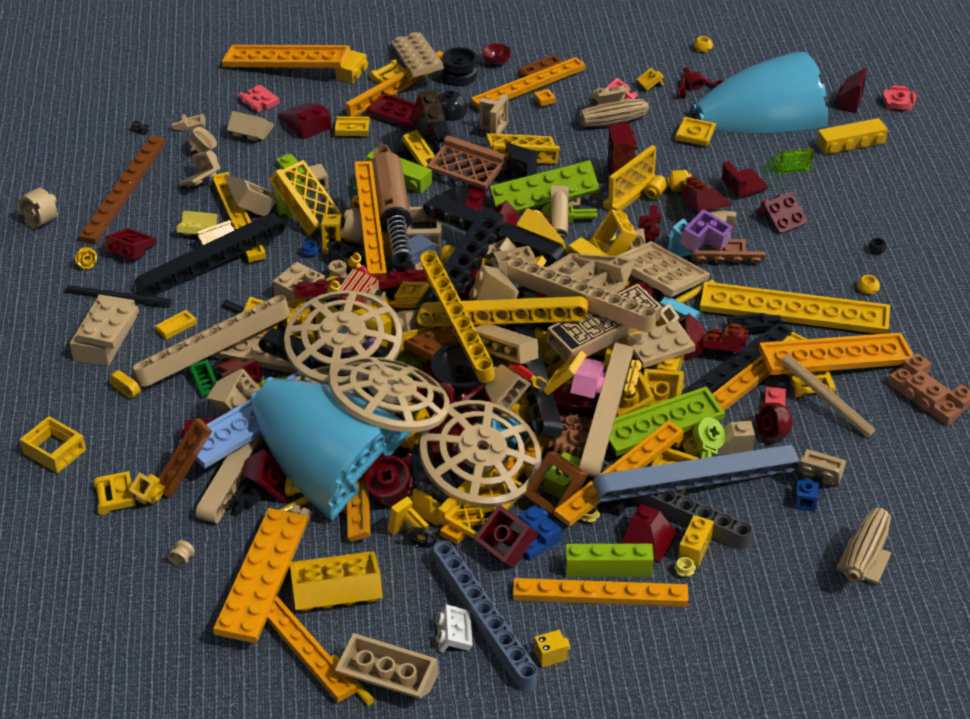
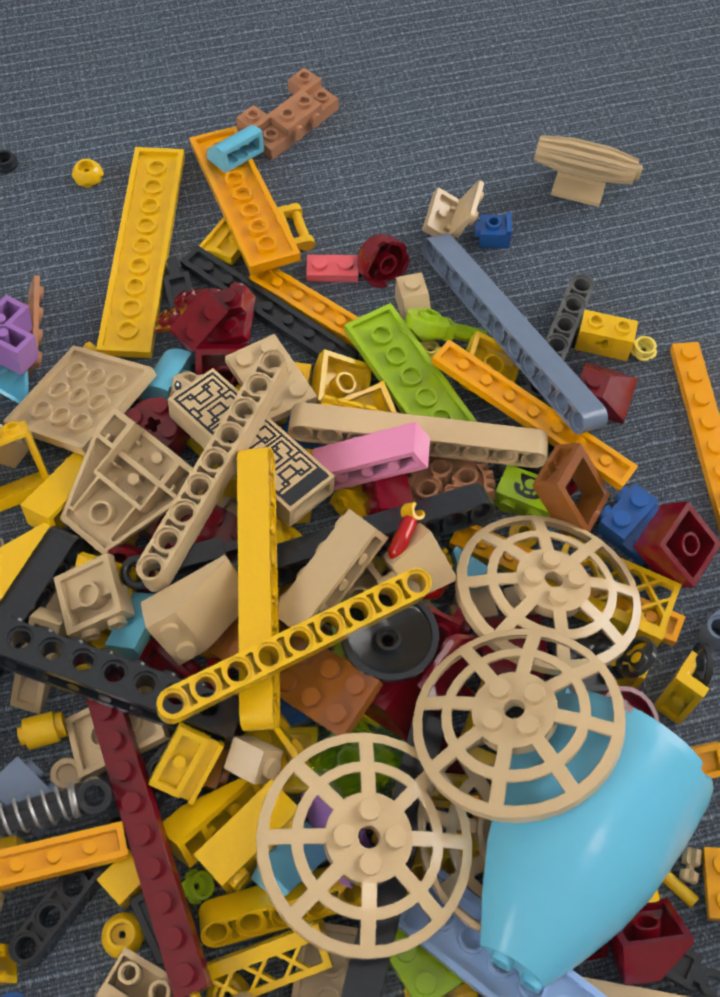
camera: 100 degrees left, 20 degrees up
torso [327,253,386,309] -> none
tan wheel [329,260,347,278] -> none
yellow plate [543,351,587,395] -> none
lime brick [565,544,654,577] -> none
tan axle [781,354,875,437] -> none
none -> dark red bracket [153,288,228,352]
none -> medium azure brick [207,125,264,173]

